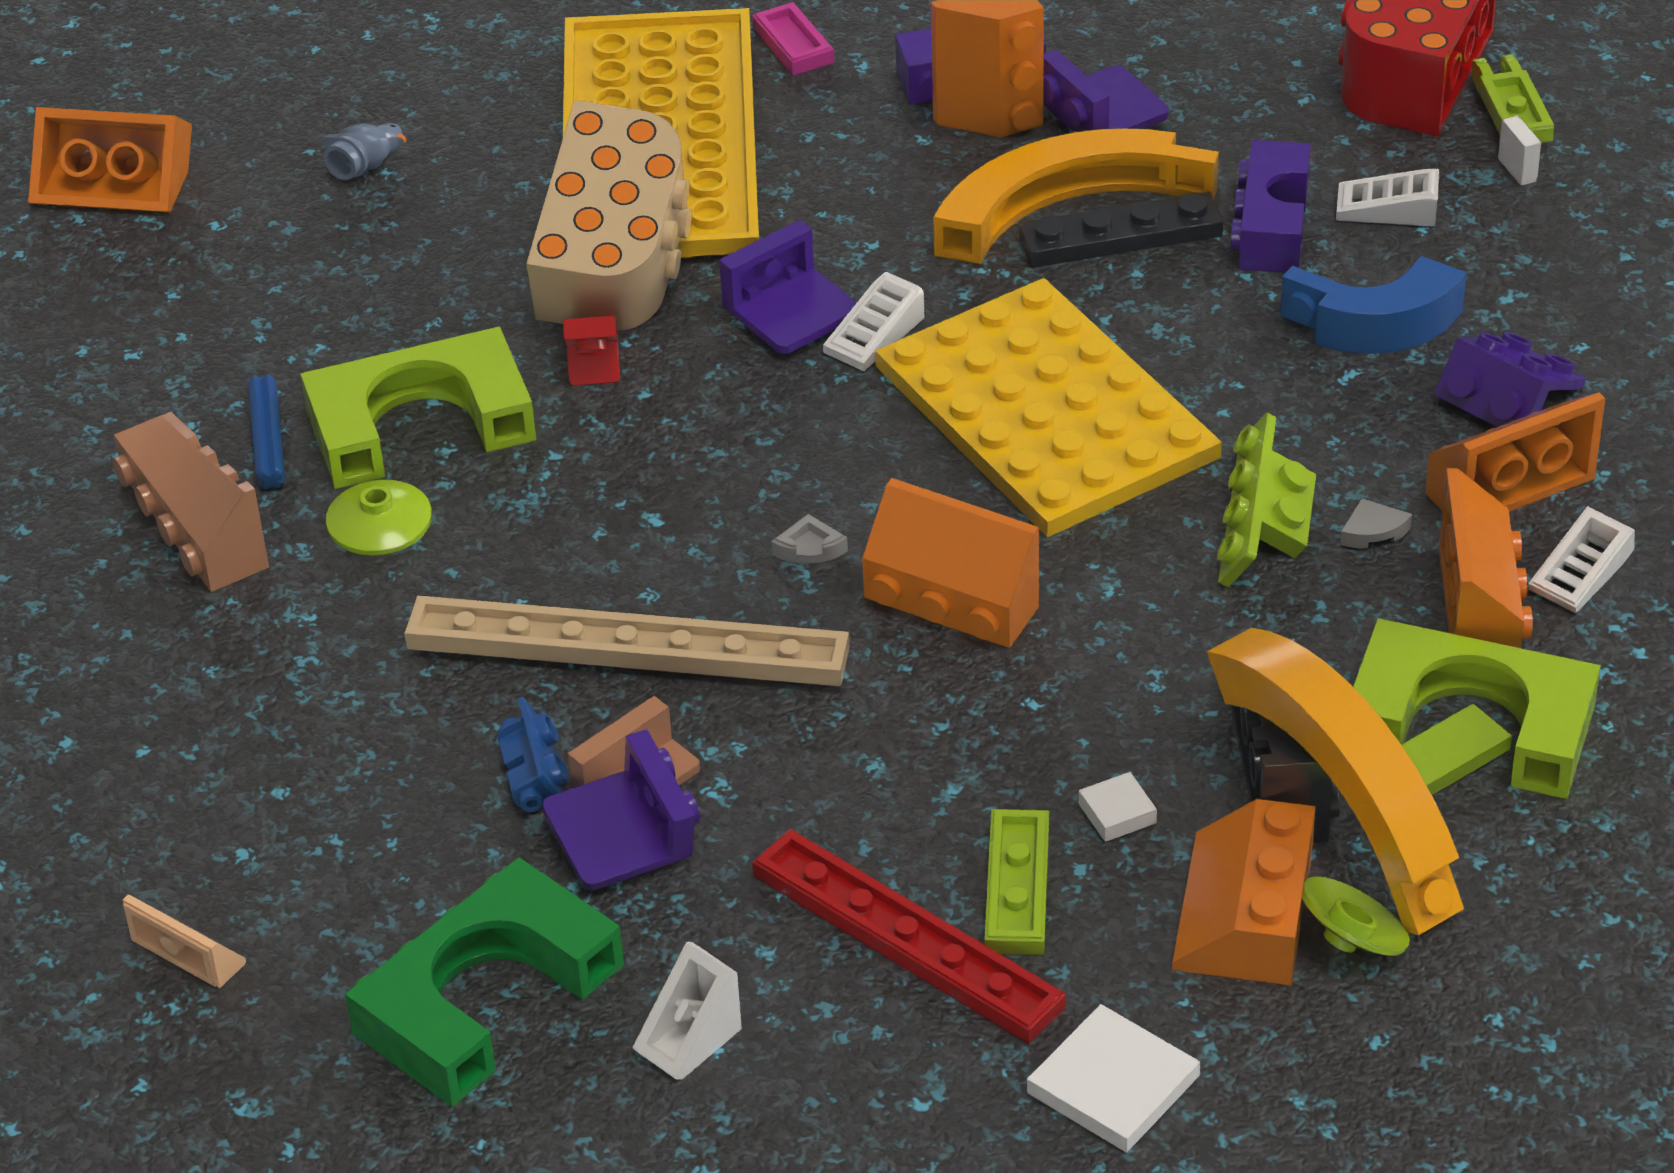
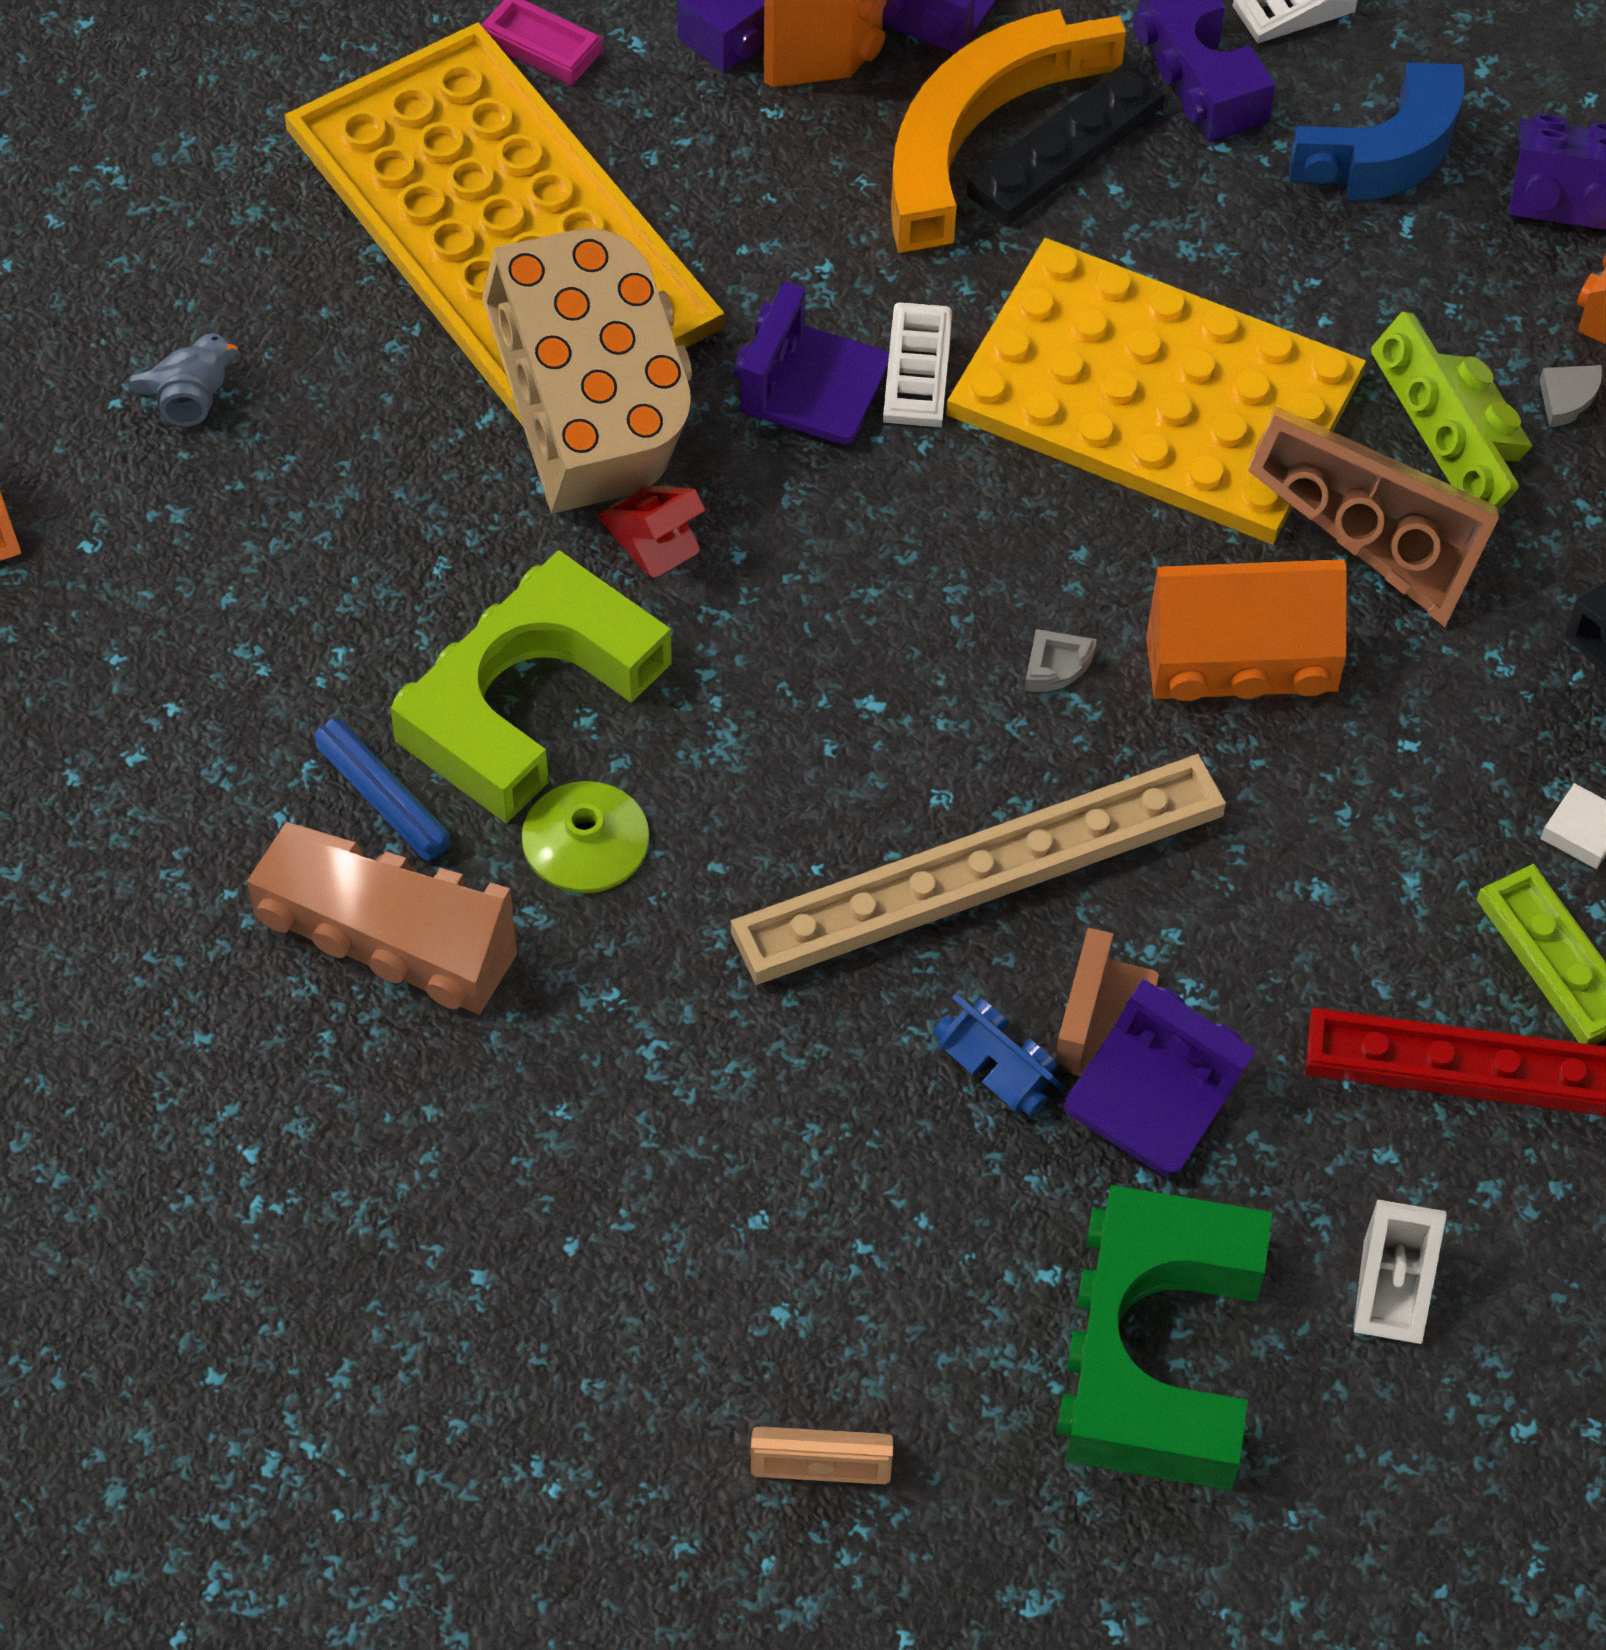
camera: 35 degrees left, 15 degrees up
none -> nougat wedge [1248,406,1499,627]

